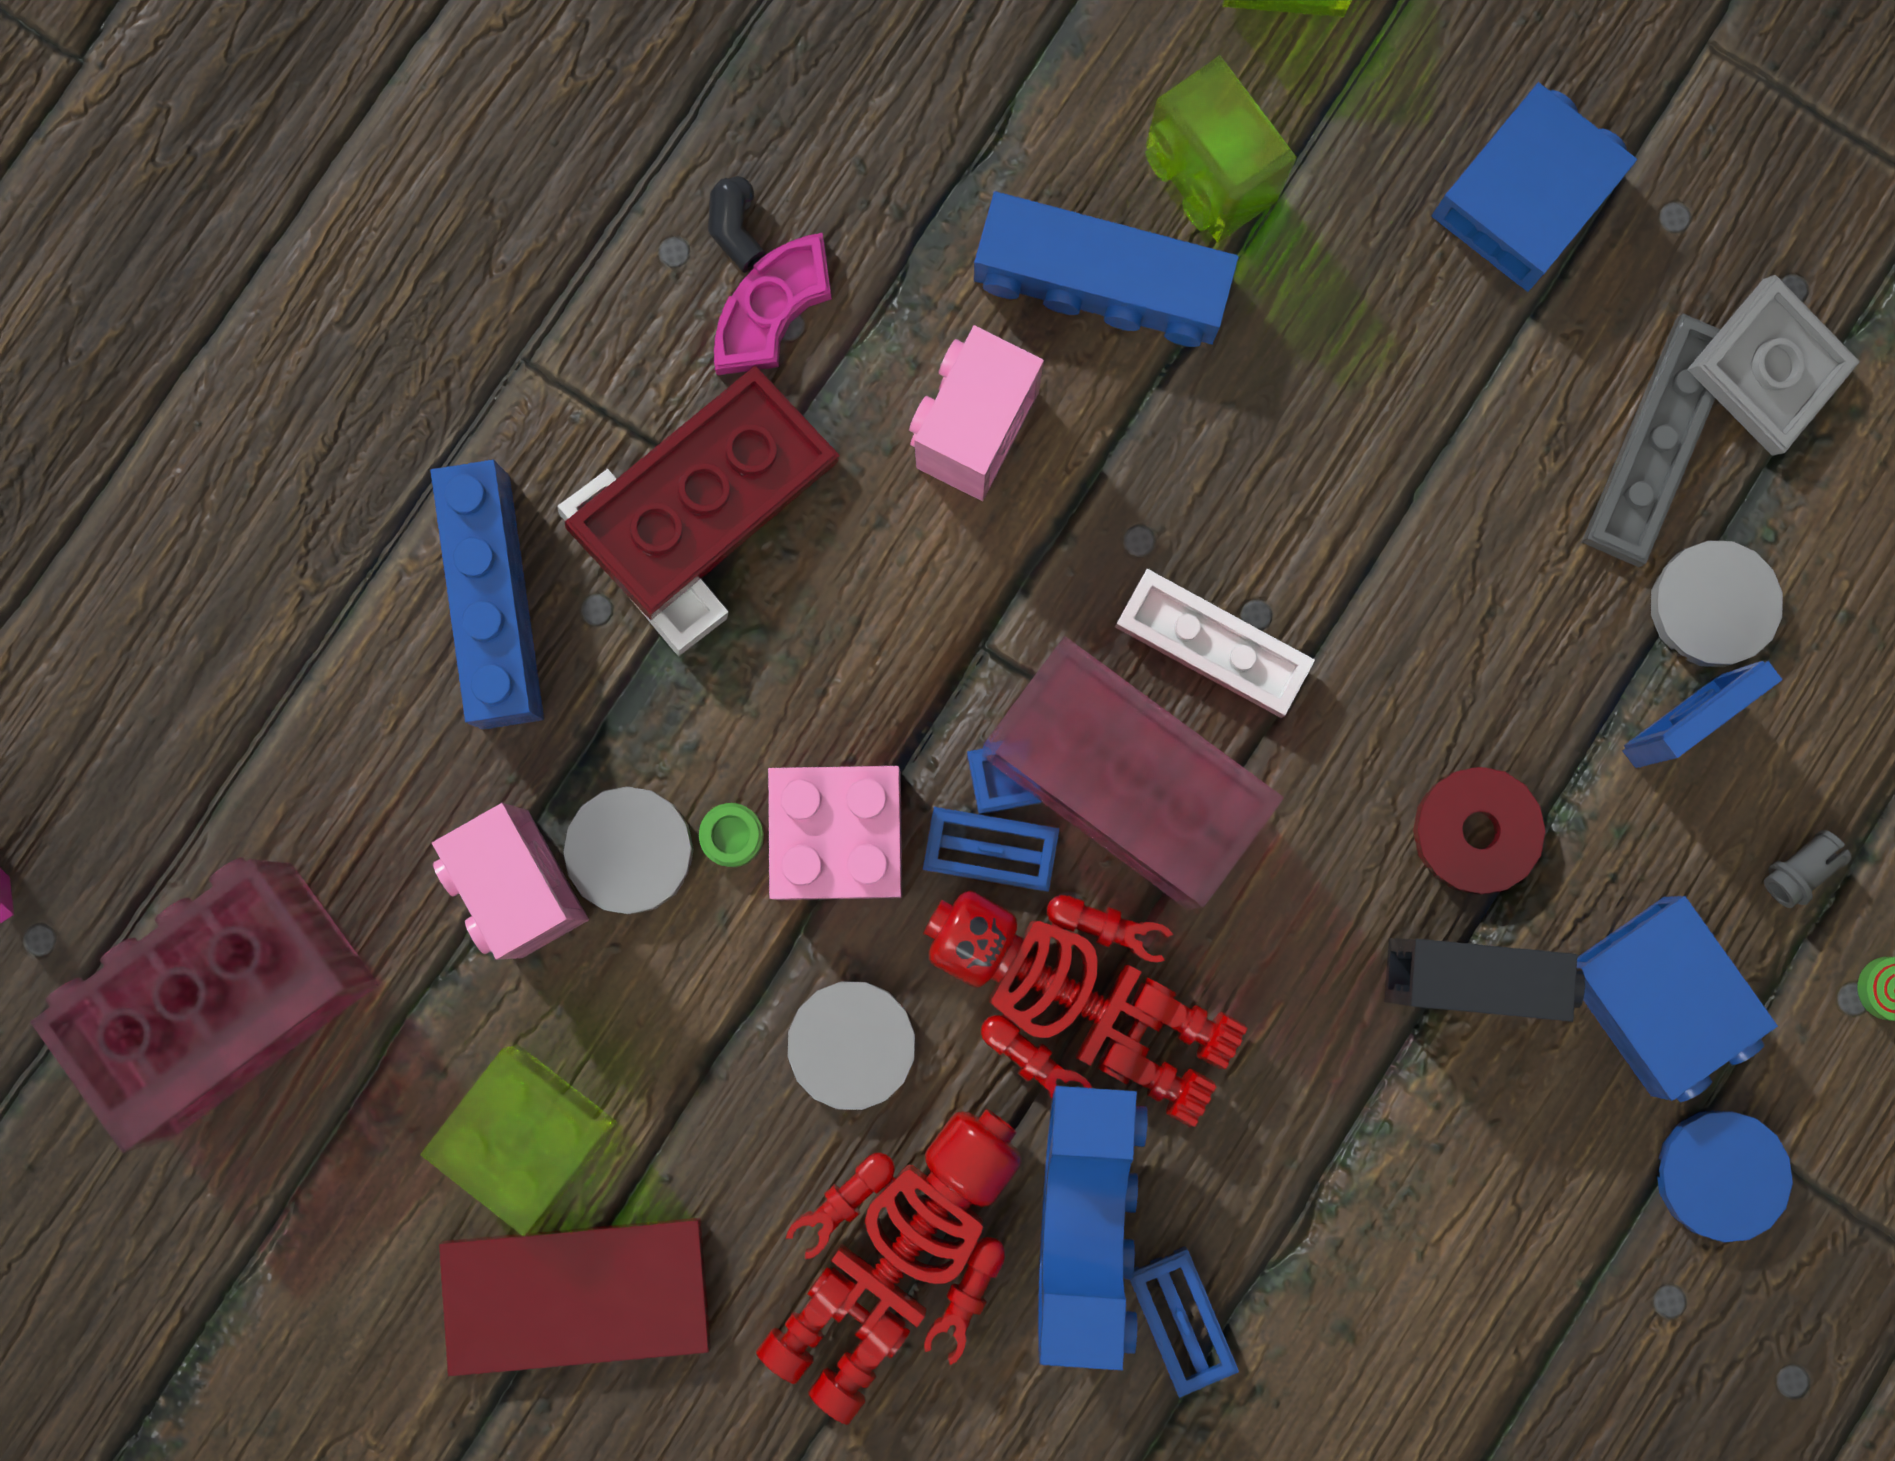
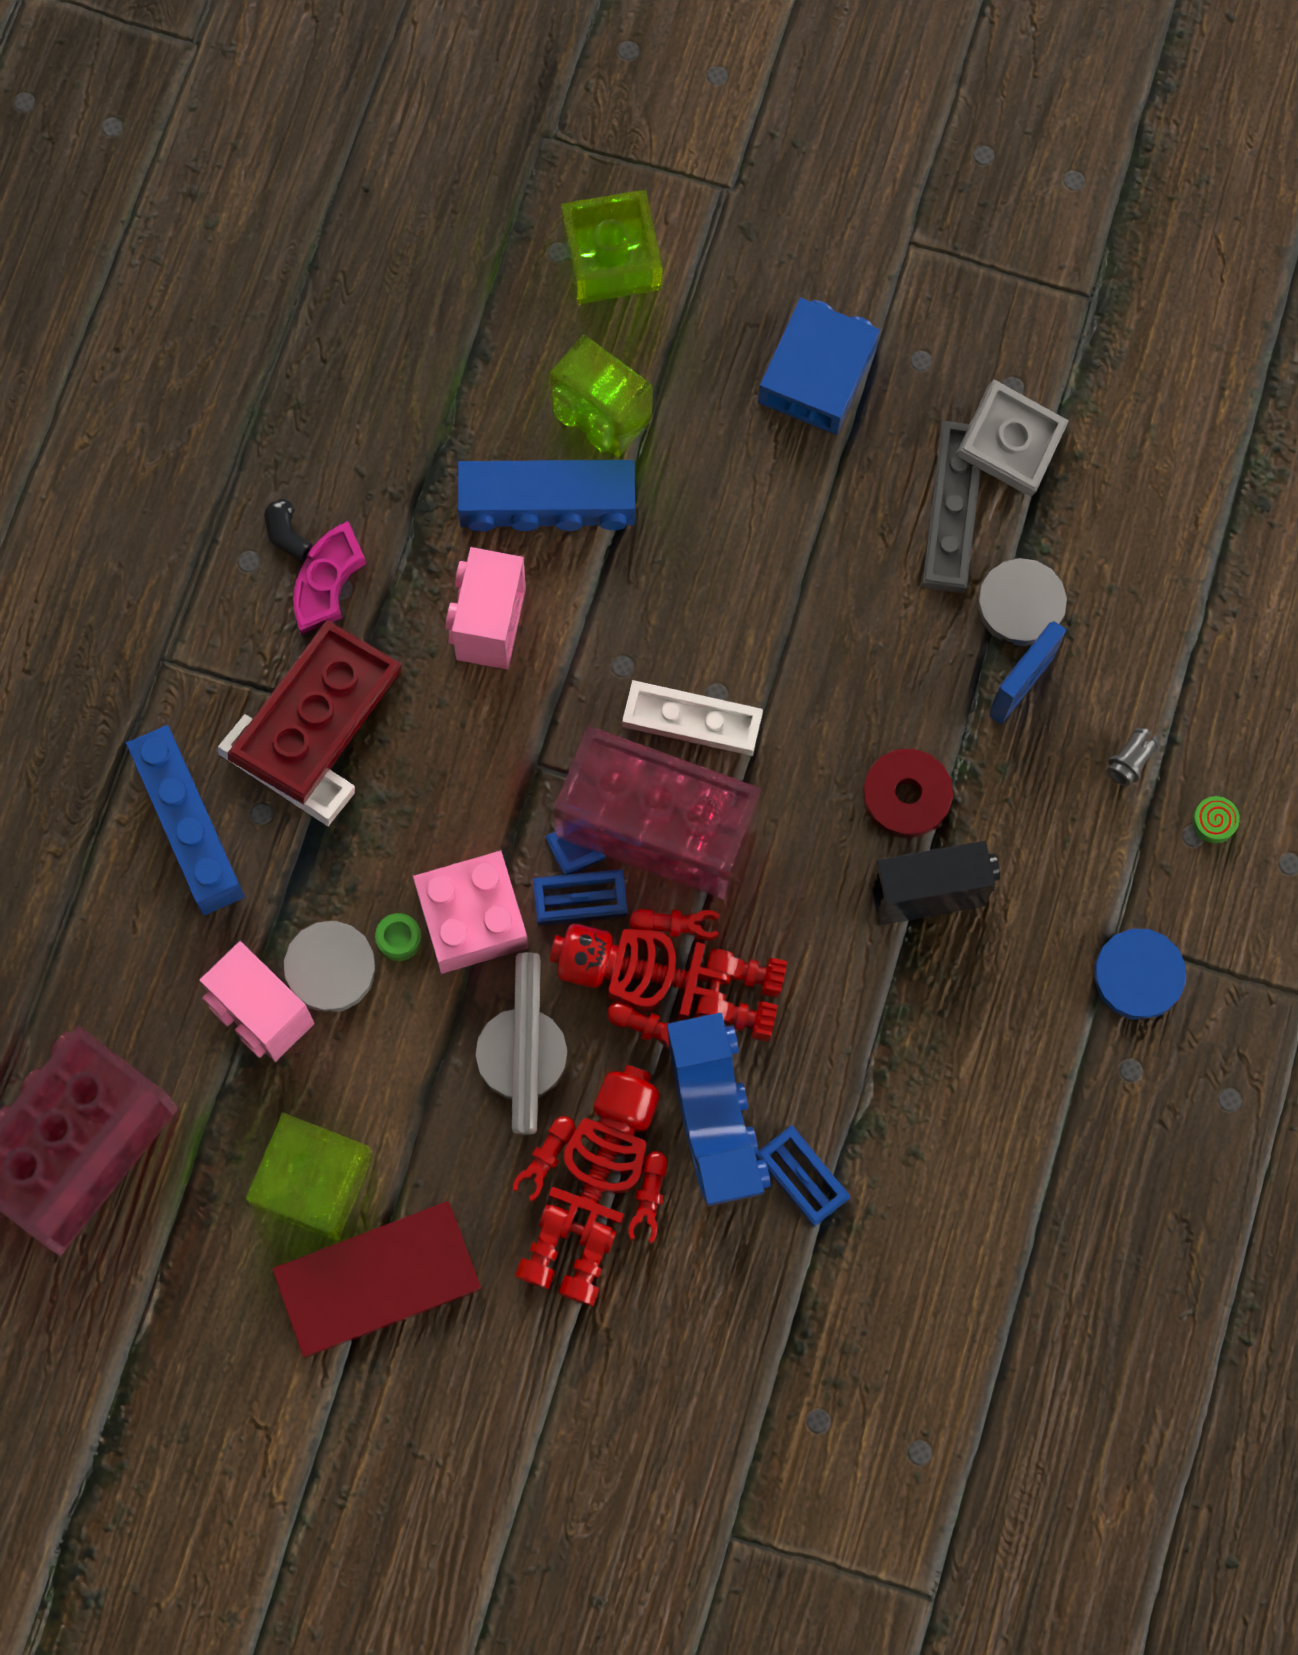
camera: 20 degrees left, 10 degrees down
blue brick [1577,896,1778,1102] -> none
none -> light grey axle [512,952,541,1135]

